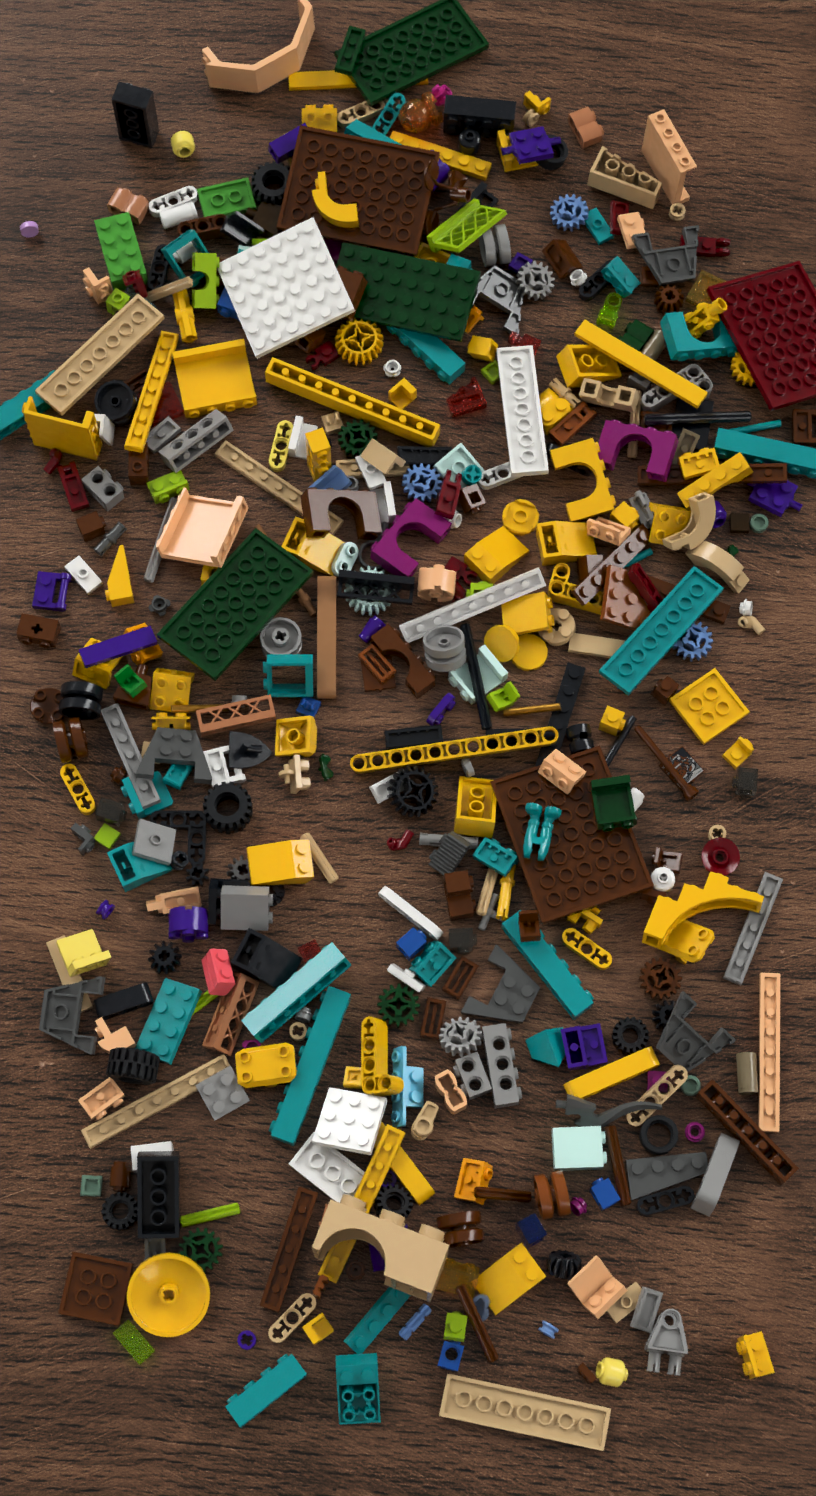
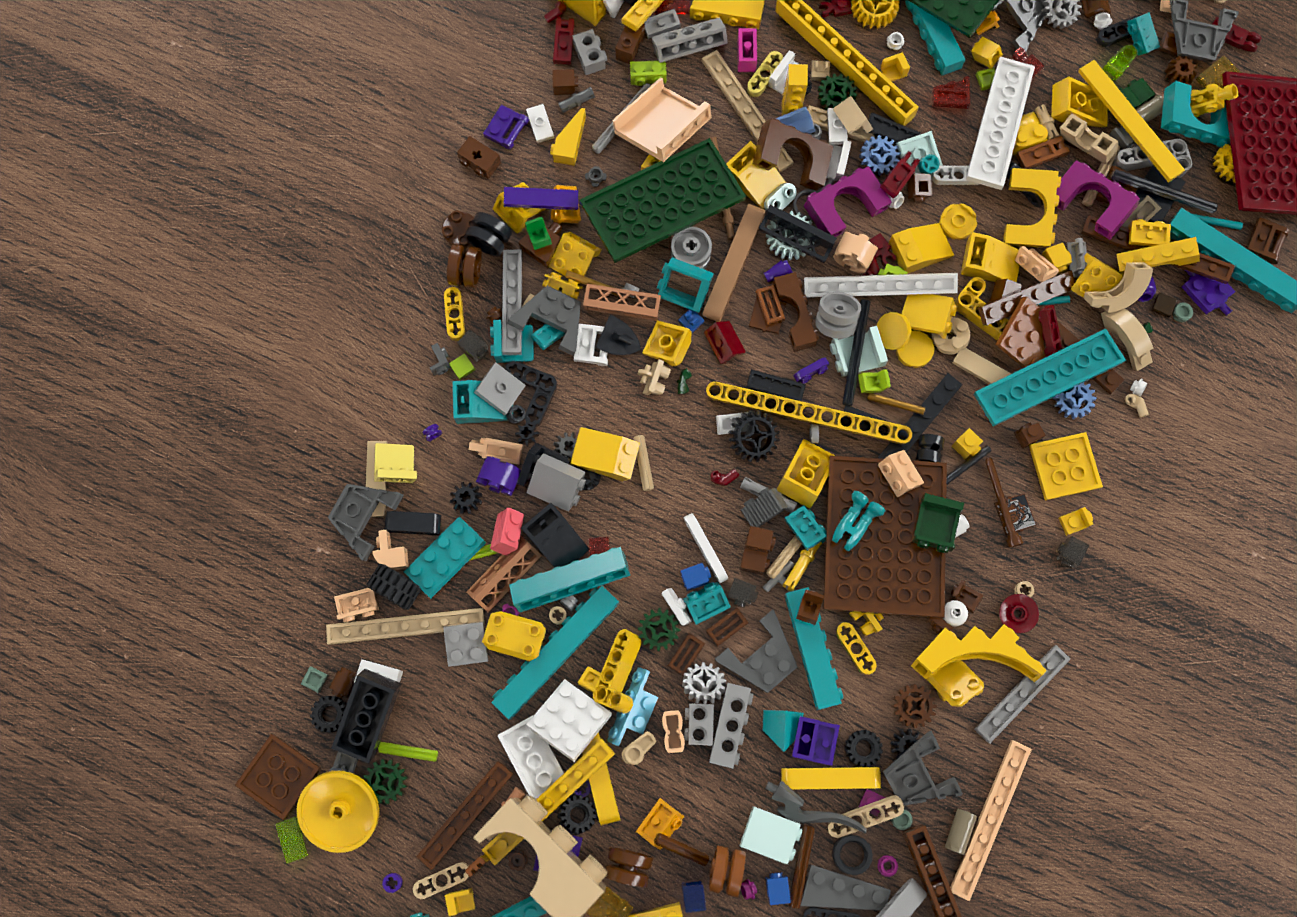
camera: 25 degrees right, 5 degrees up
black tyre [203,781,253,834] -> none
none -> dark red panel [704,321,746,364]
none -> dark pink brick [737,28,757,72]

